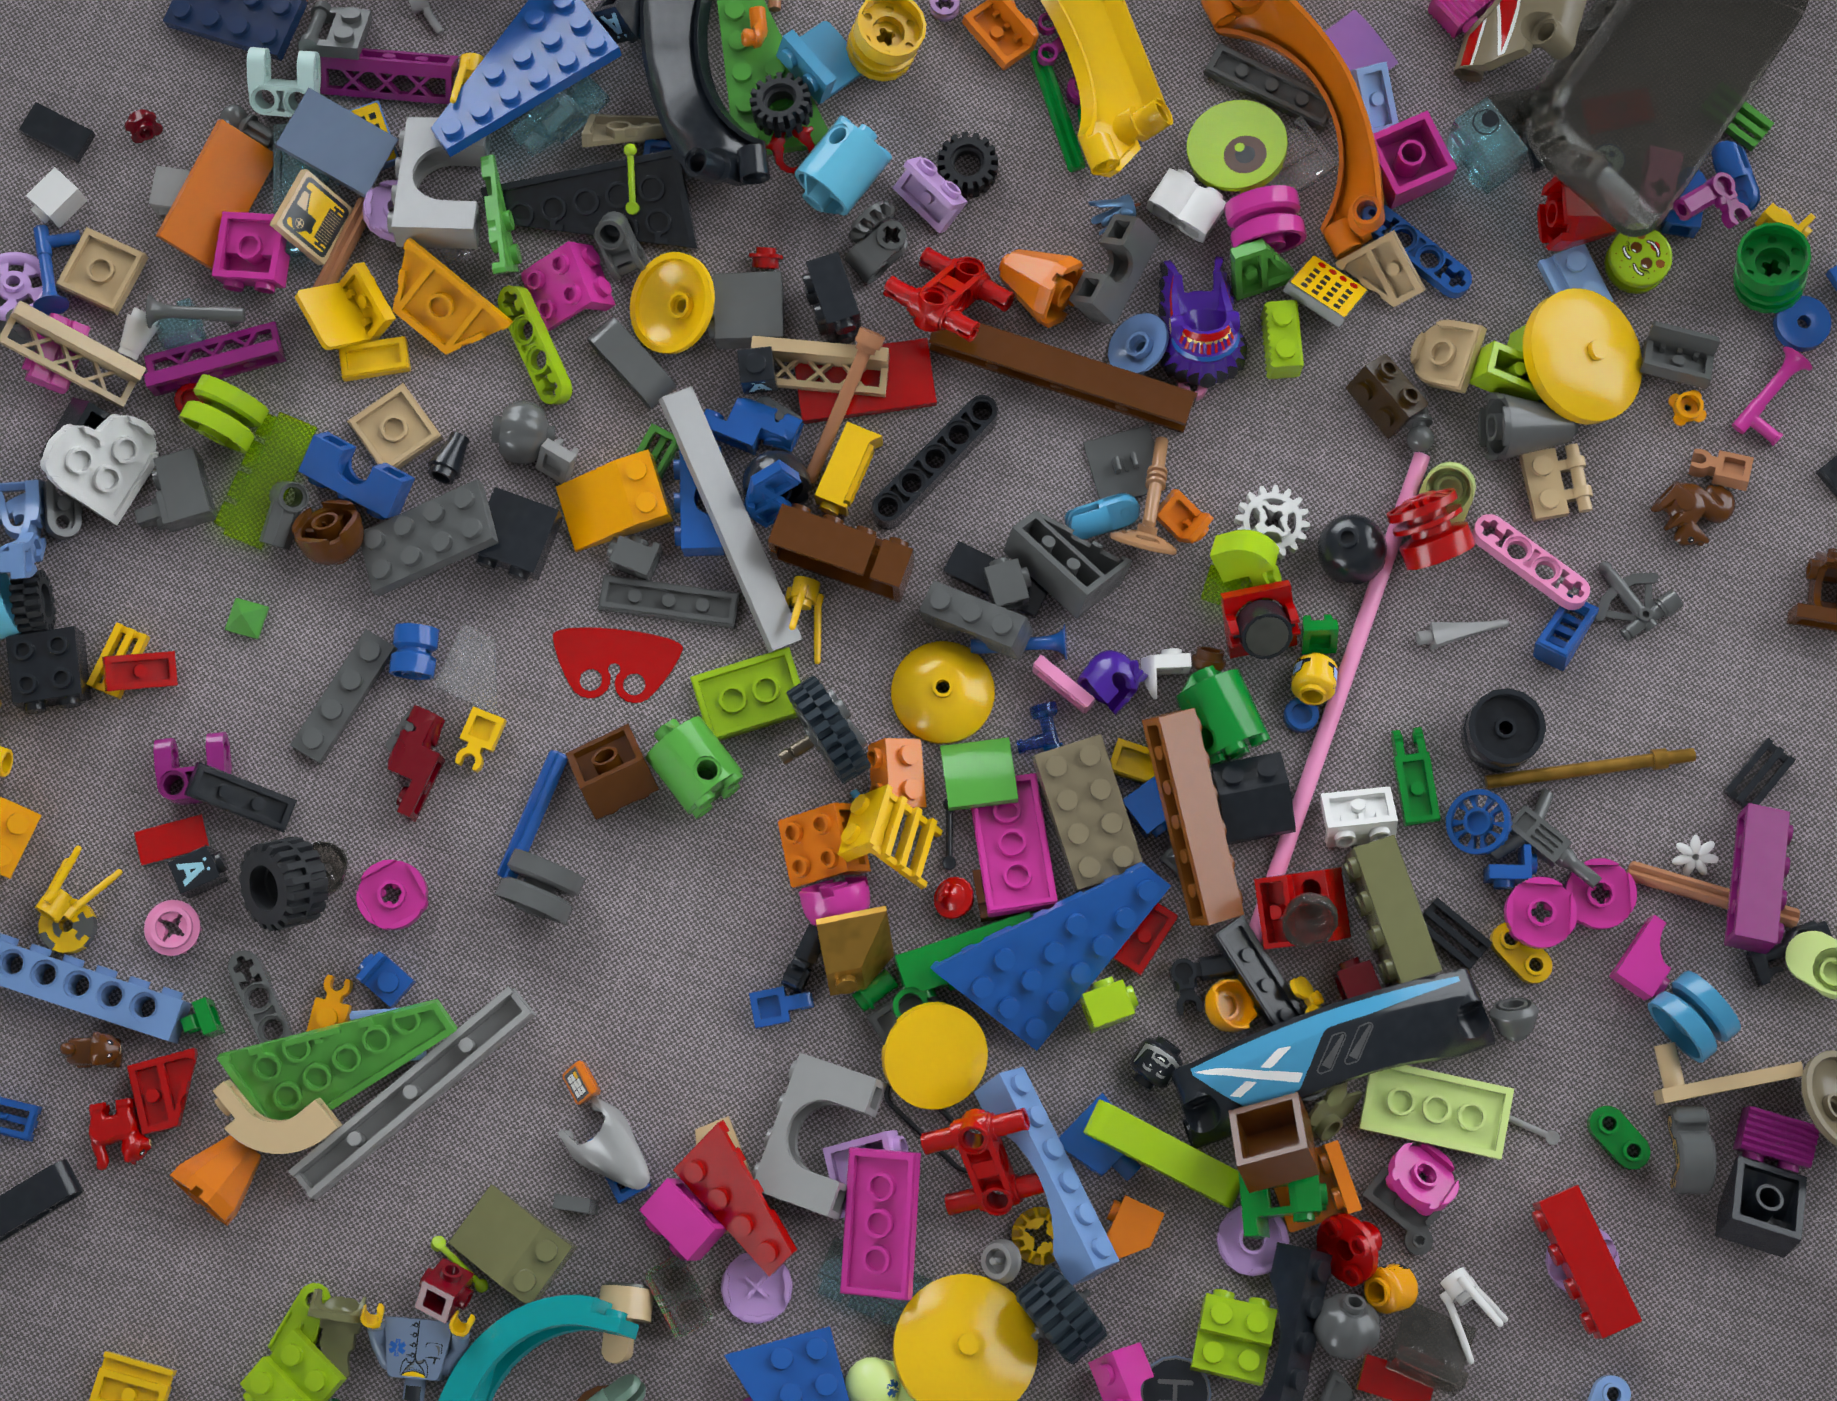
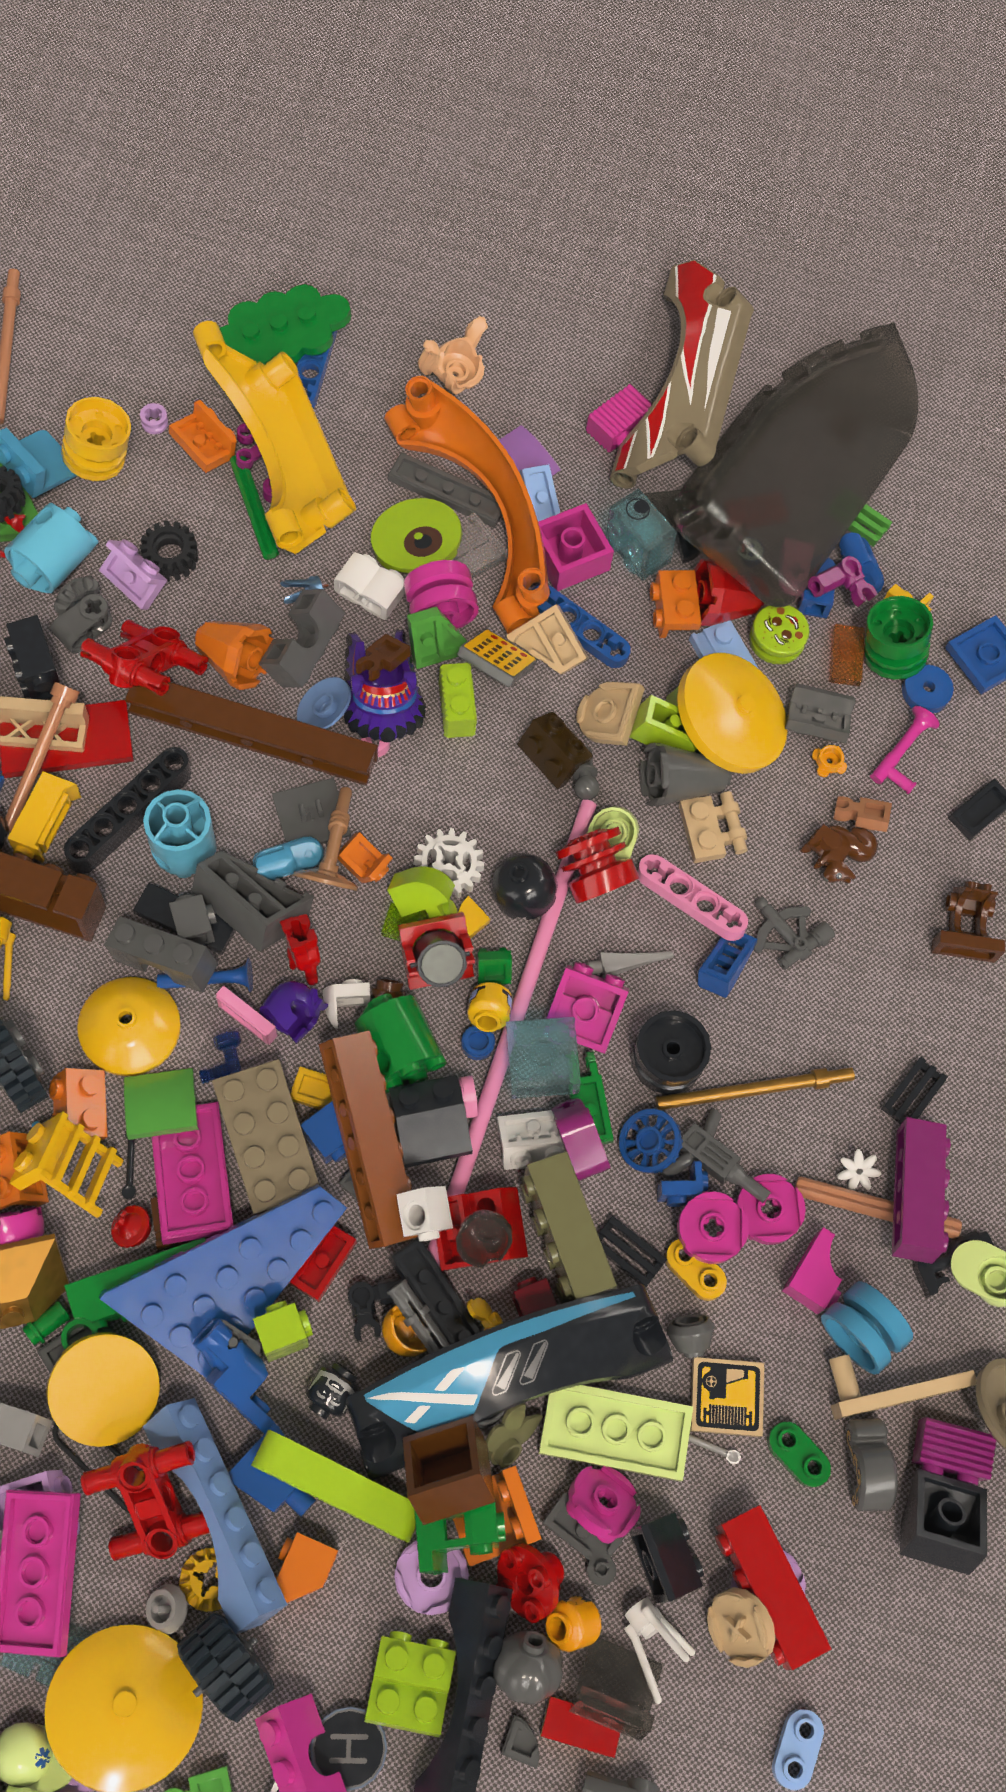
camera: 15 degrees left, 10 degrees down
none -> medium azure cylinder [143,789,217,878]
none -> blue plate [193,1318,275,1434]
none -> red animal [280,914,321,986]
none -> reddish brown plate [356,633,411,681]
none -> dark grey pin [387,1279,450,1354]
none -> white brick [396,1186,453,1242]
none -> yellow tile [458,896,490,939]
none -> bright pink tile [458,1076,478,1118]
none -> clear light blue brick [506,1017,581,1099]
none -> dark pink plate [542,962,629,1054]
none -> magenta piece [552,1098,611,1181]
none -> black slope [629,1512,704,1603]
none -> orange bracket [650,570,702,638]
none -> tile [690,1357,764,1437]
none -> tan tile [707,1587,775,1668]
none -> clear orange plate [829,624,865,687]

